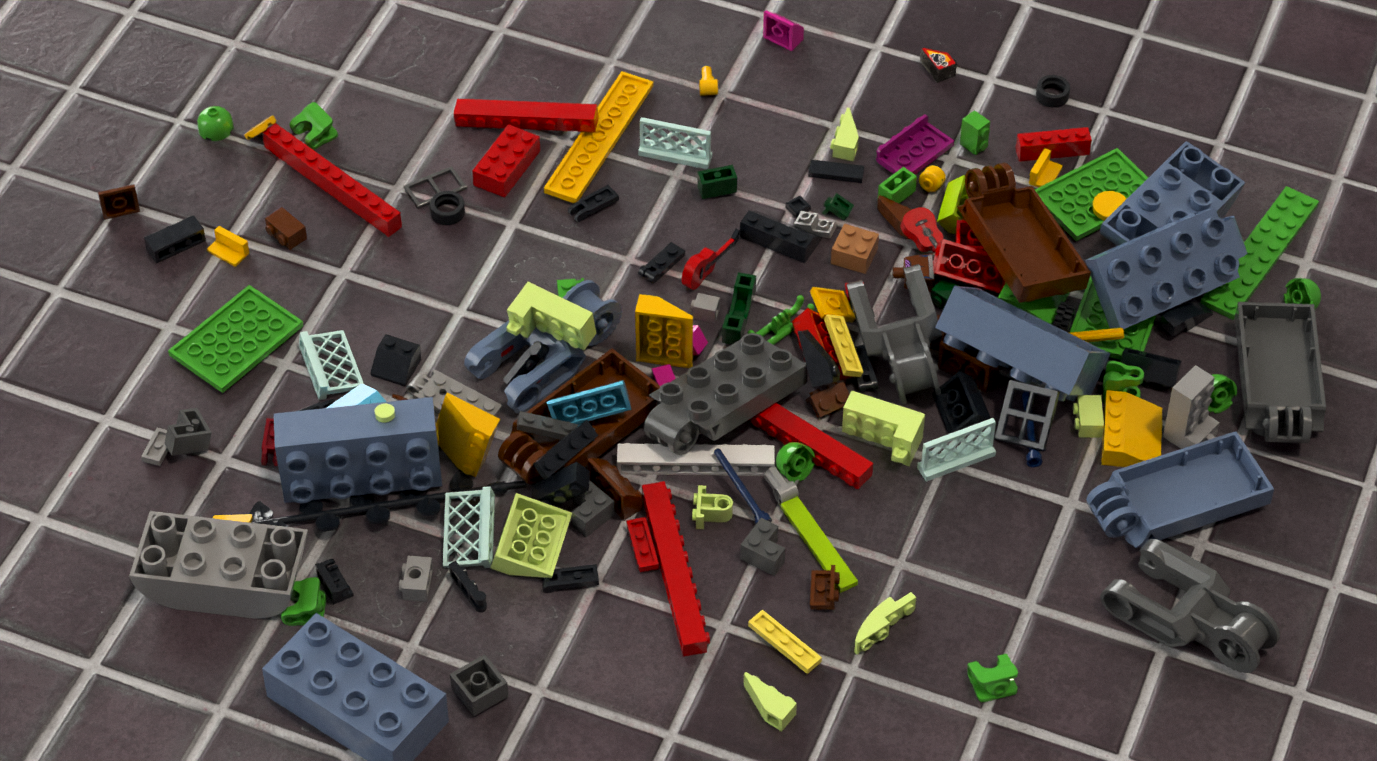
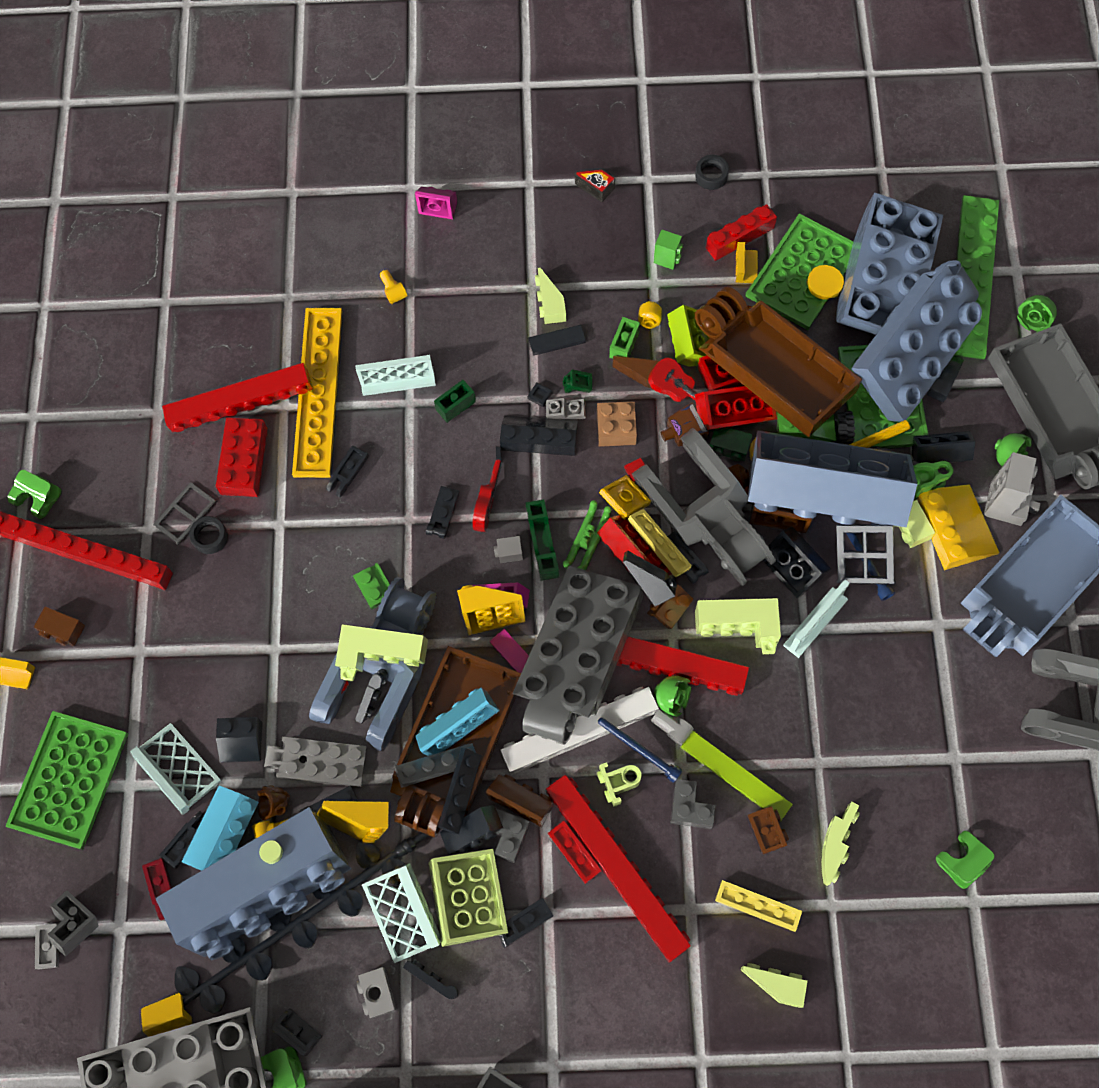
camera: 20 degrees left, 20 degrees up
magenta bracket [876,114,954,174] -> none

